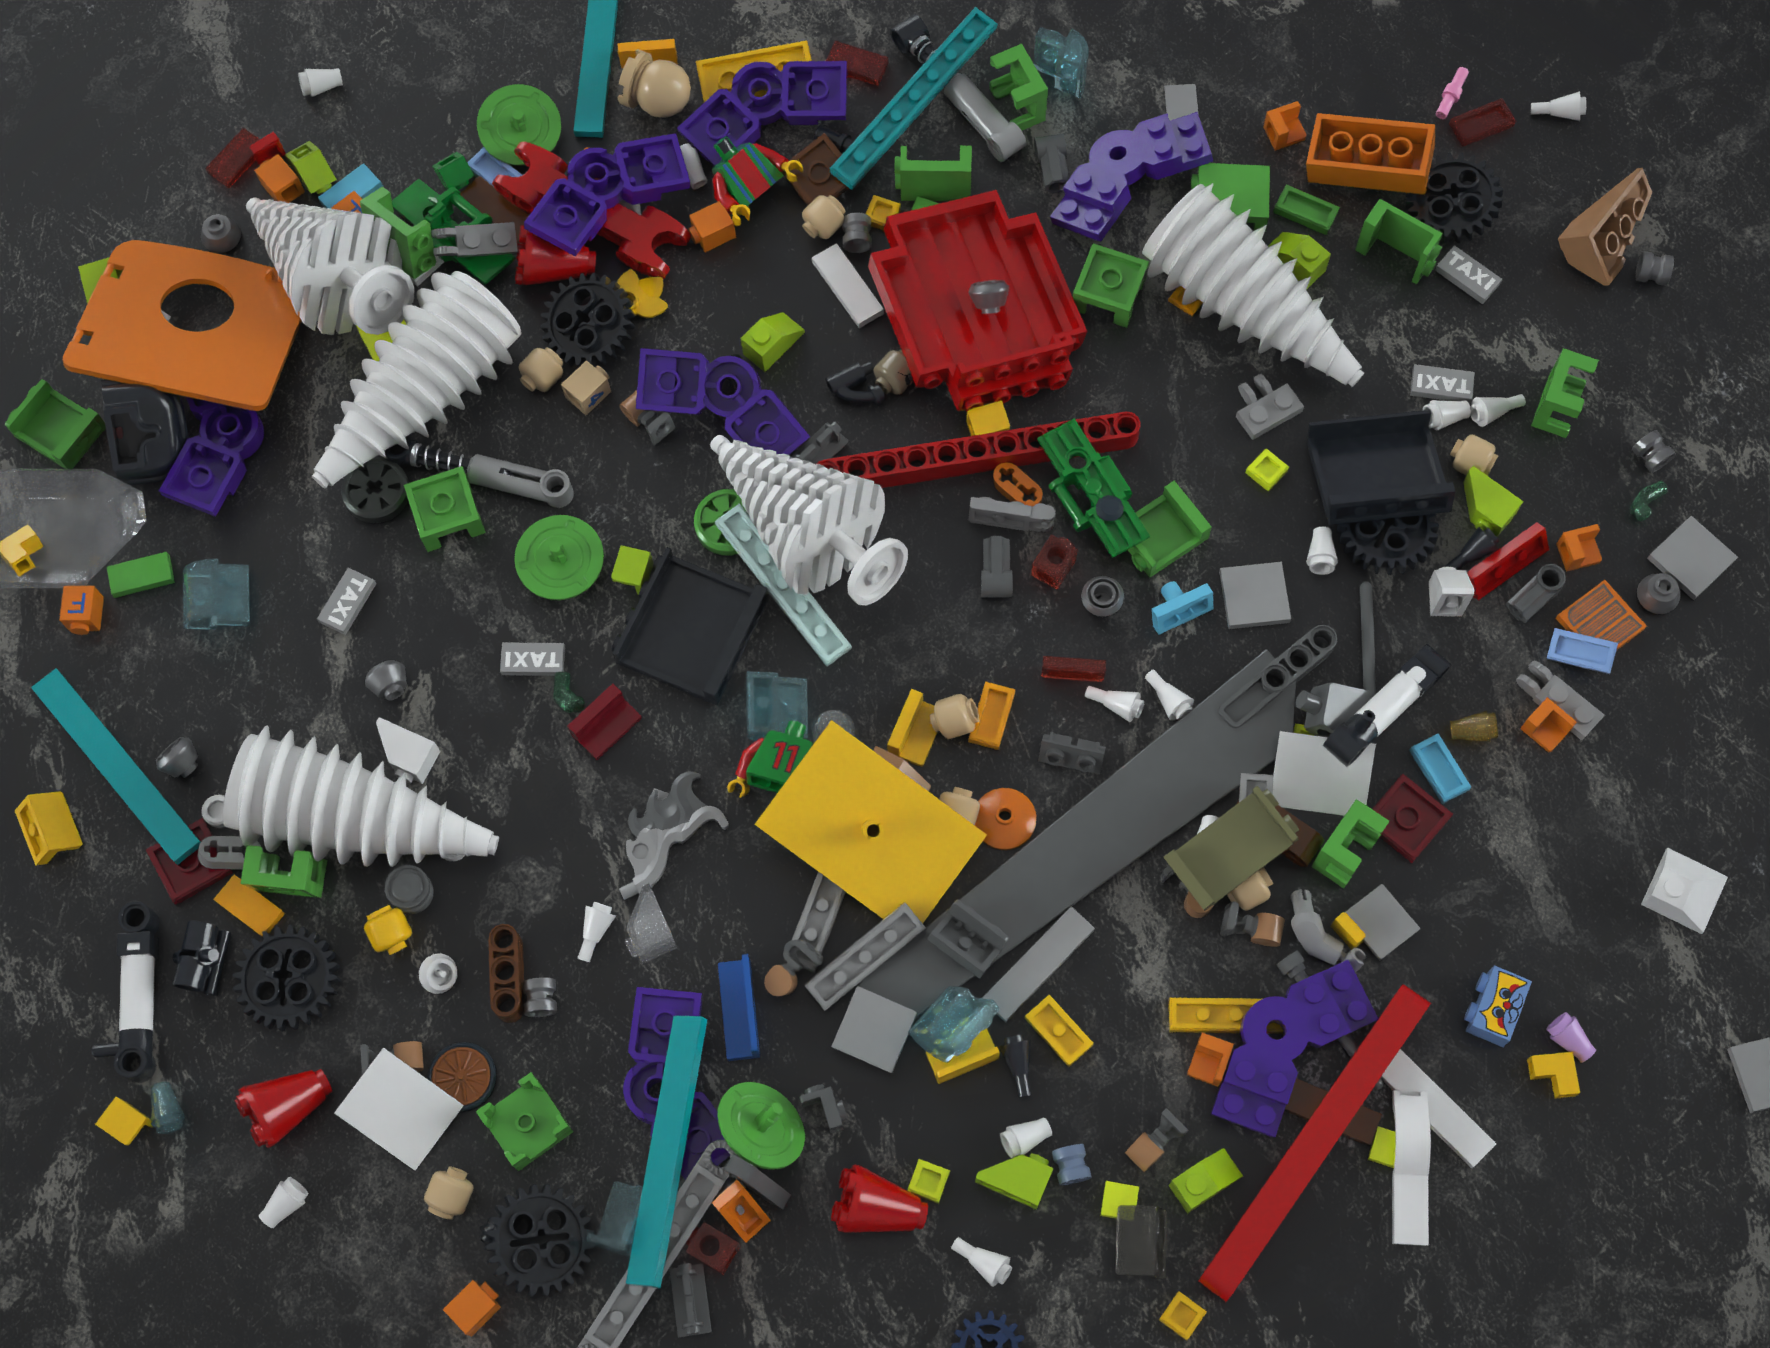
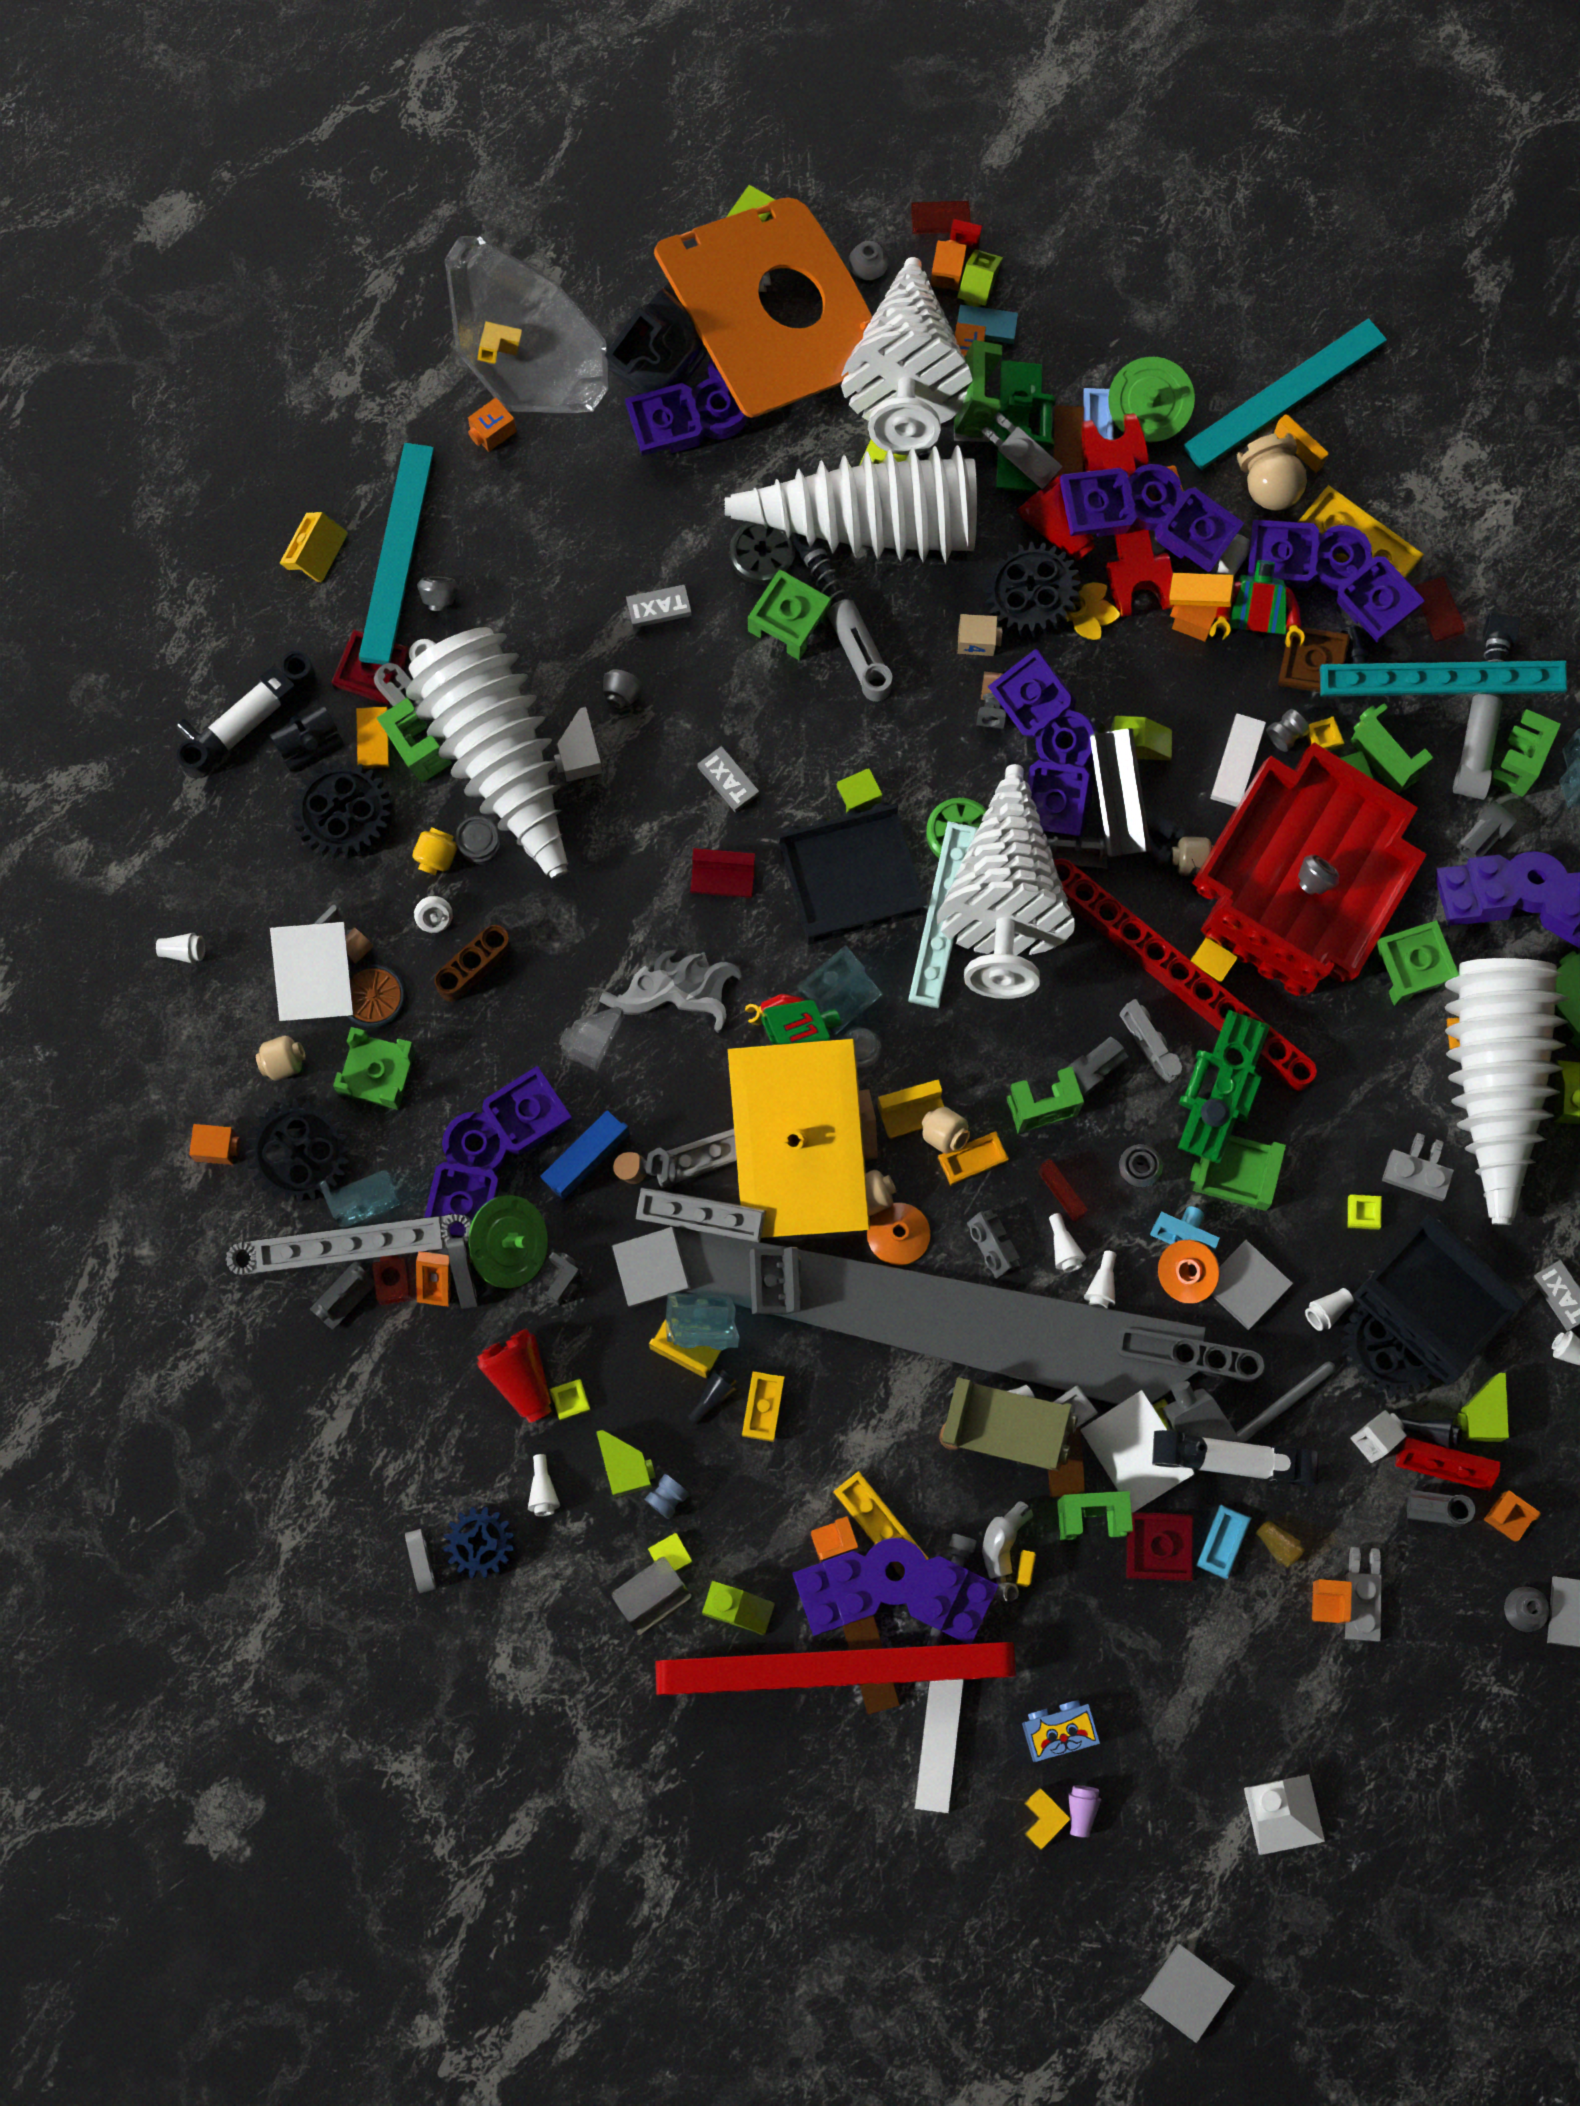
camera: 45 degrees right, 5 degrees up
bright green panel [5,379,106,472] -> none
yellow panel [95,1097,156,1146] -> none
bright green tile [107,552,175,598] -> none
clear light blue cone [150,1082,185,1134] -> none
clear light blue brick [183,559,250,630] -> none
red cone [234,1069,333,1148] -> none
white cone [298,68,343,97] -> none
green plate [432,151,475,190] -> none
bright green piece [515,515,604,600] -> none
tan head [519,347,563,392] -> none
flat silver wheel [523,978,557,1017] -> none
clear green arm [553,672,585,713] -> none
white cone [577,902,616,963] -> none
teal tile [625,1016,708,1288] -> none
tan head [802,195,846,239] -> none
light grey tile [982,906,1095,1023] -> none
orange beam [993,462,1043,507] -> none
white cone [1000,1117,1052,1158] -> none
clear red brick [1031,535,1078,590] -> none
leg [1125,1108,1189,1173] -> none
yellow tile [1159,1291,1207,1341] -> none
leg [1220,901,1285,947] -> none
tan head [1227,867,1273,911] -> none
light grey piece [1344,884,1420,961] -> none
neon yellow tile [1368,1126,1395,1168] -> none
white piece [1392,1090,1431,1246] -> none
white cone [1423,400,1471,430] -> none
tan head [1450,434,1498,476] -> none
light blue tile [1547,628,1618,674] -> none
tile [1556,580,1647,651] -> none
none -> bright green panel [1006,1066,1084,1134]
none -> dark grey panel [1090,728,1151,857]
none -> orange dish [1158,1239,1220,1303]
none -> light orange tile [1169,573,1234,607]

